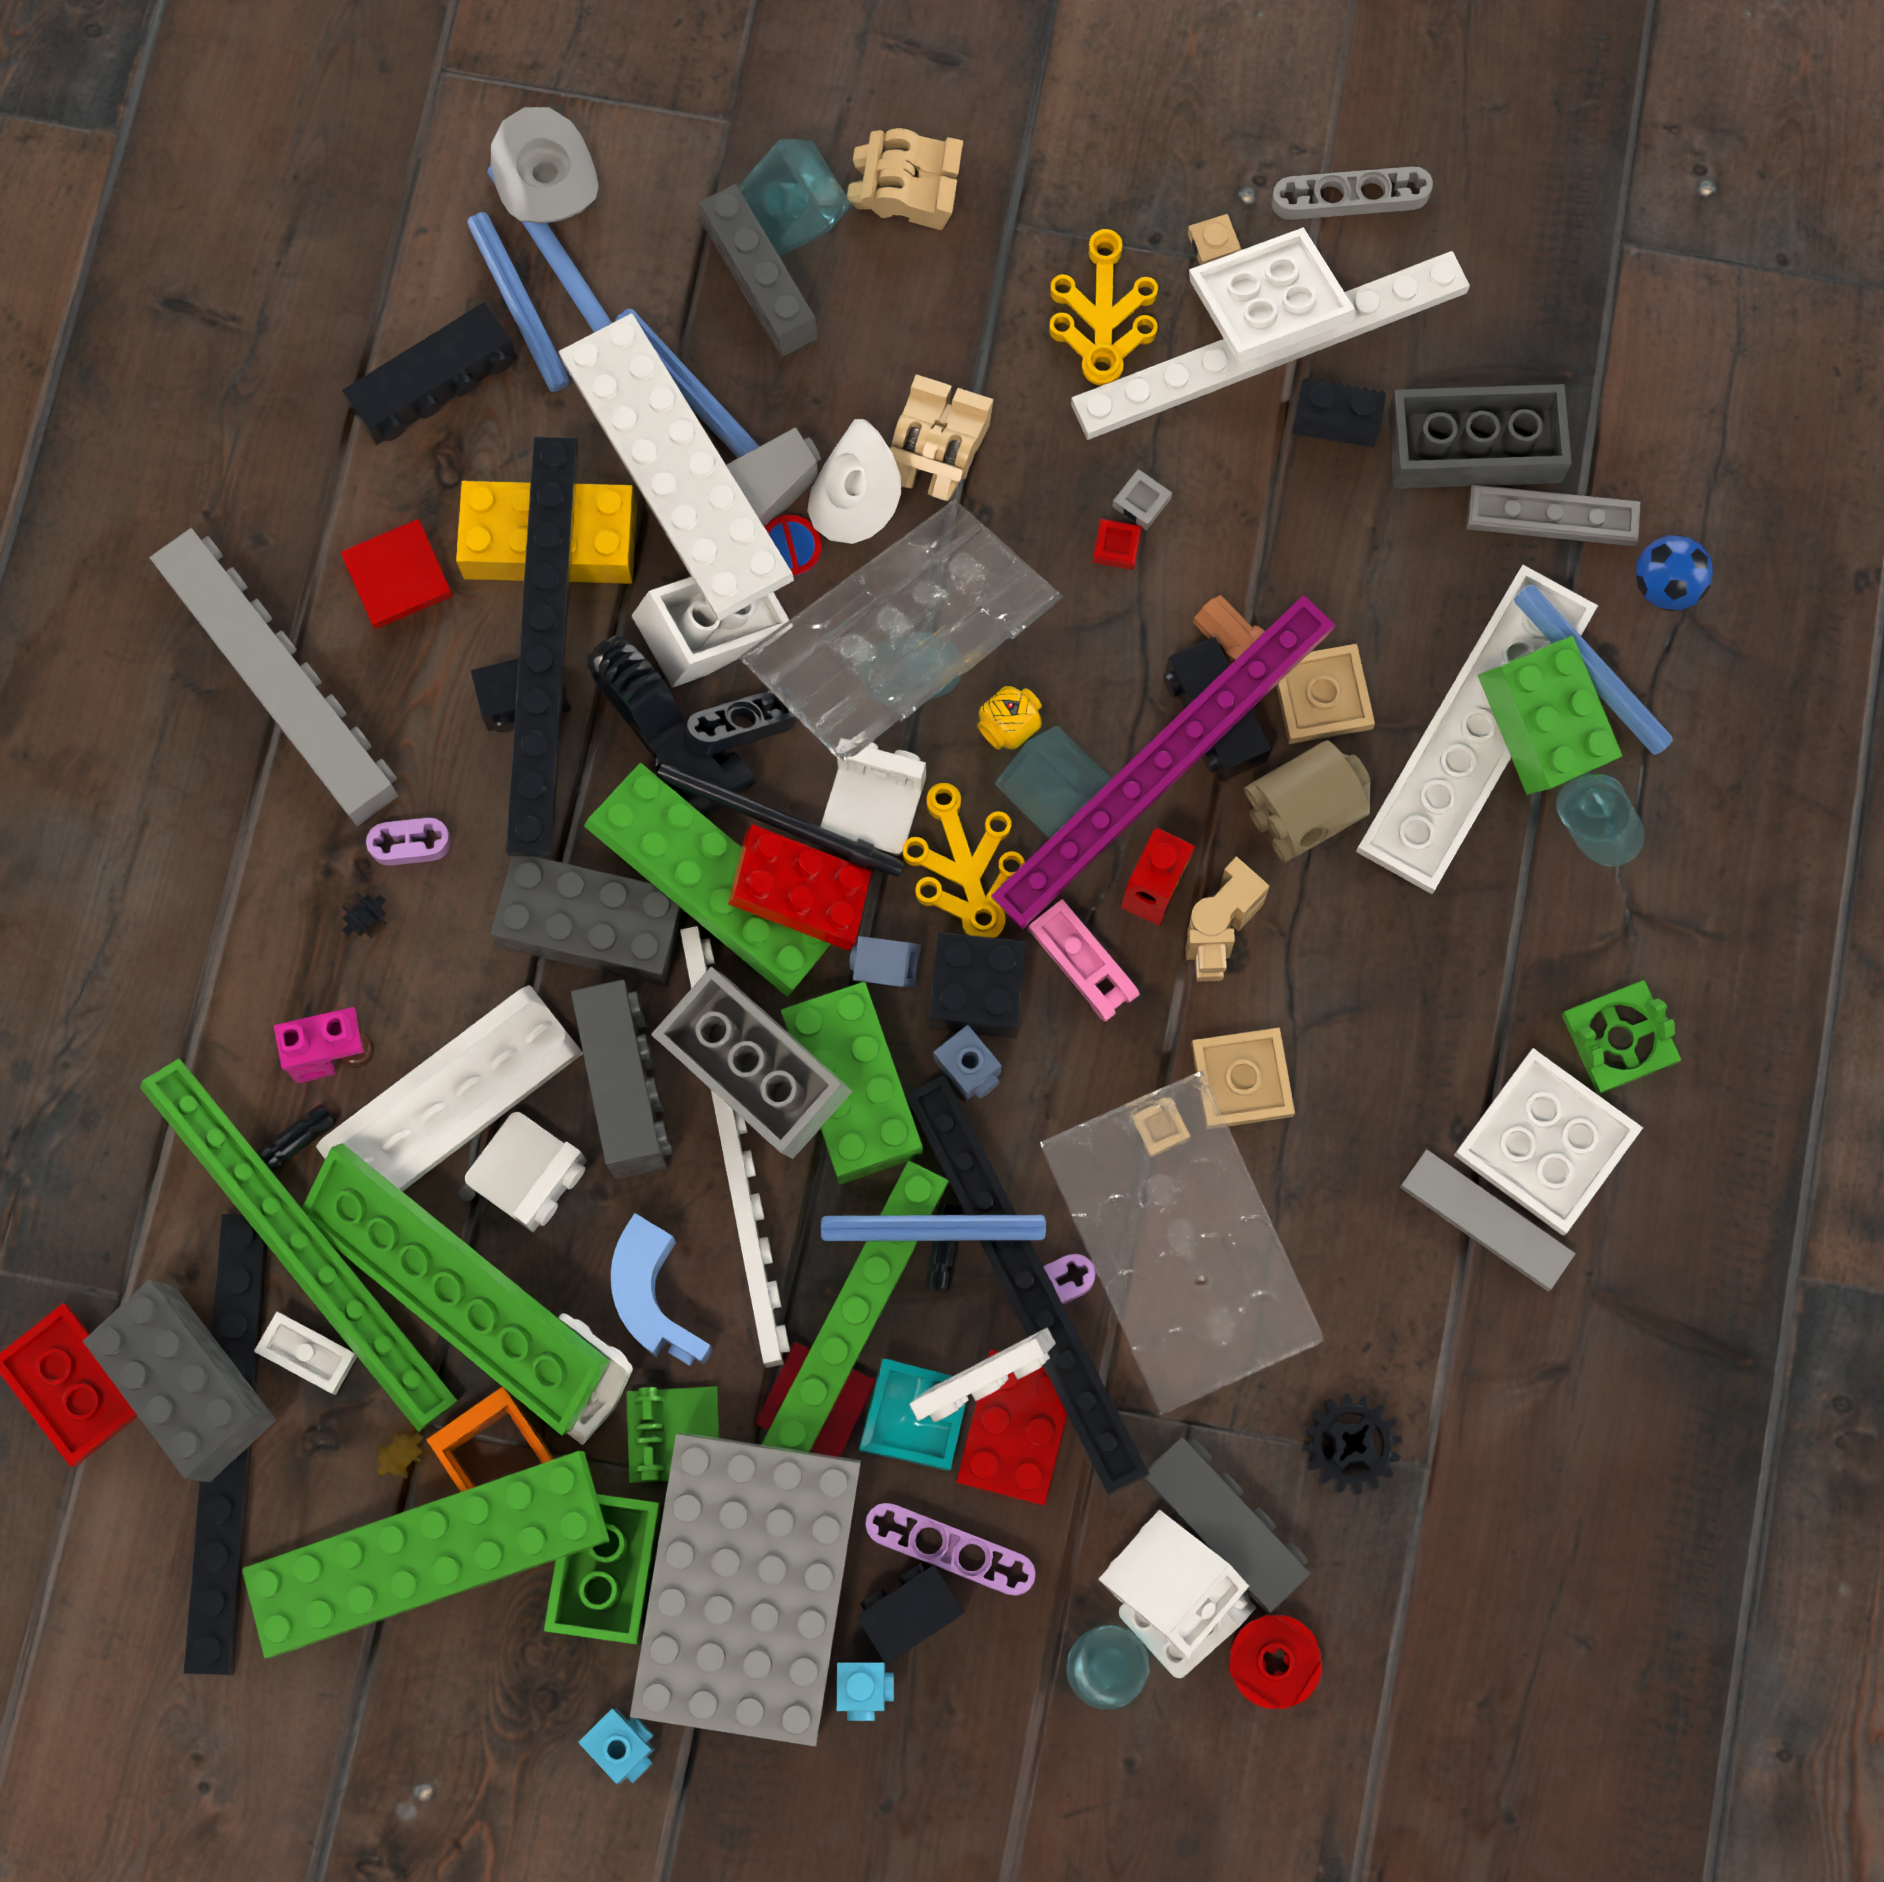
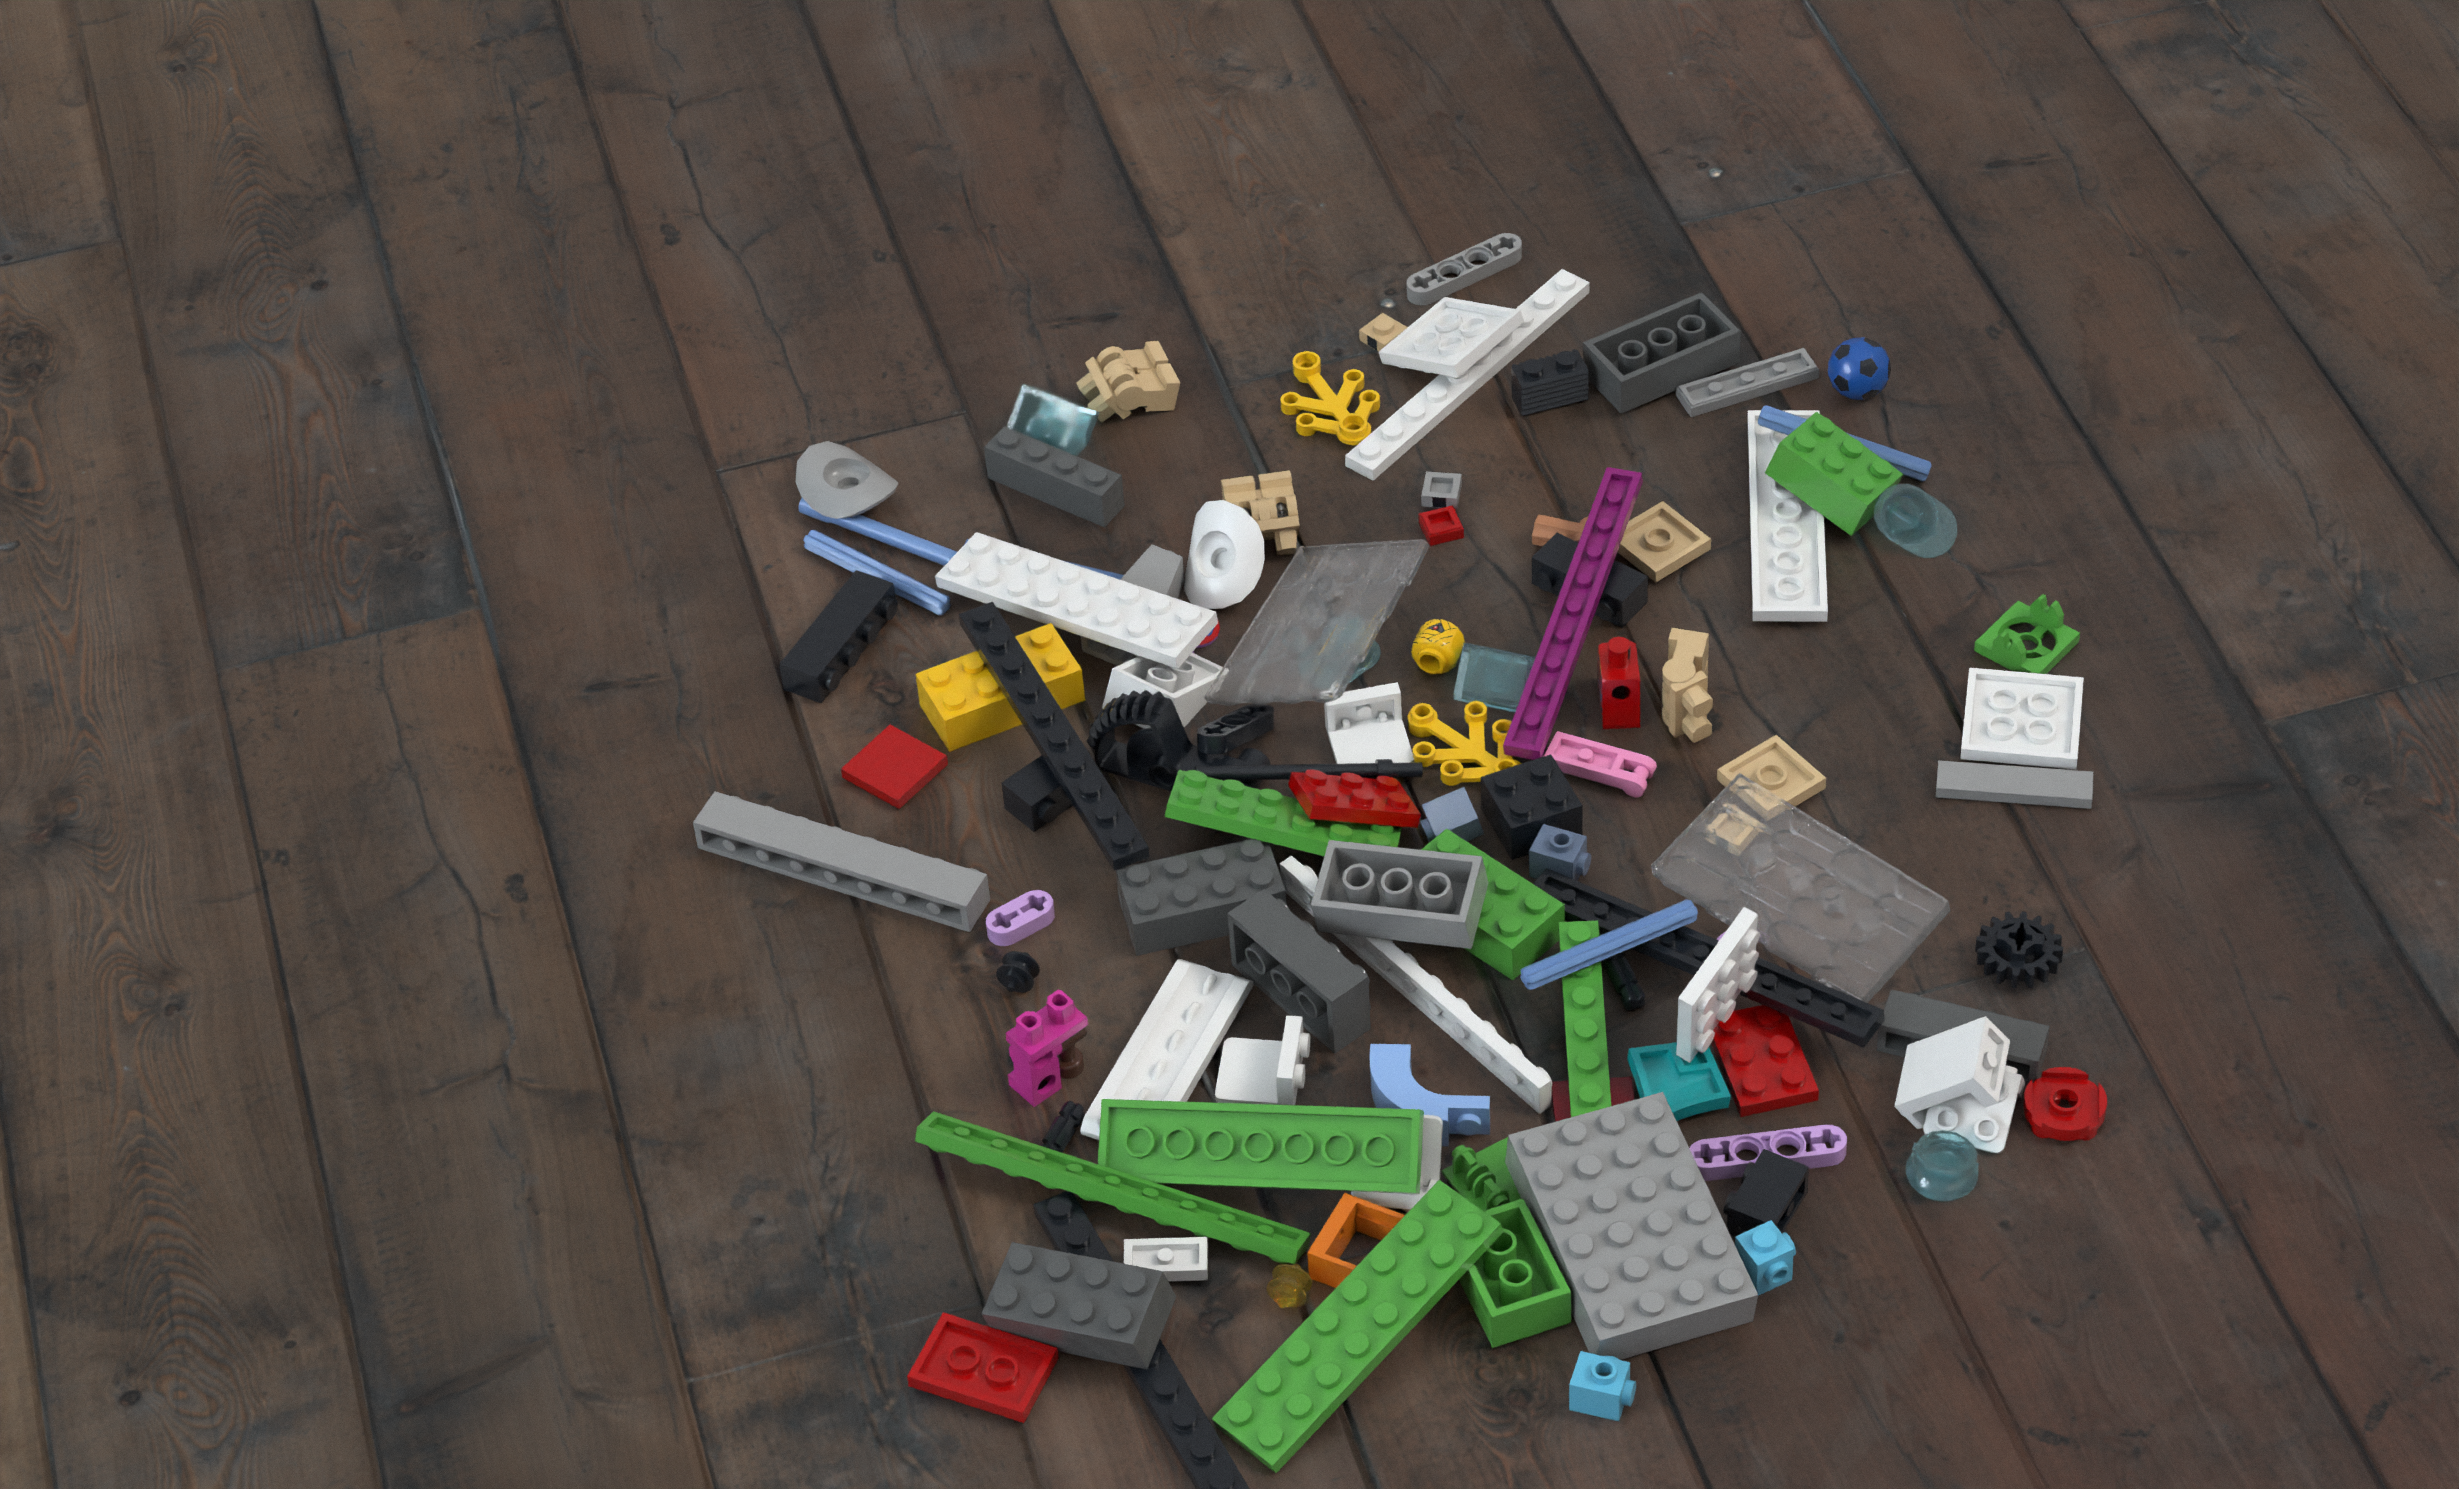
camera: 25 degrees left, 30 degrees down
dark tan cylinder [1244,740,1371,863] -> none

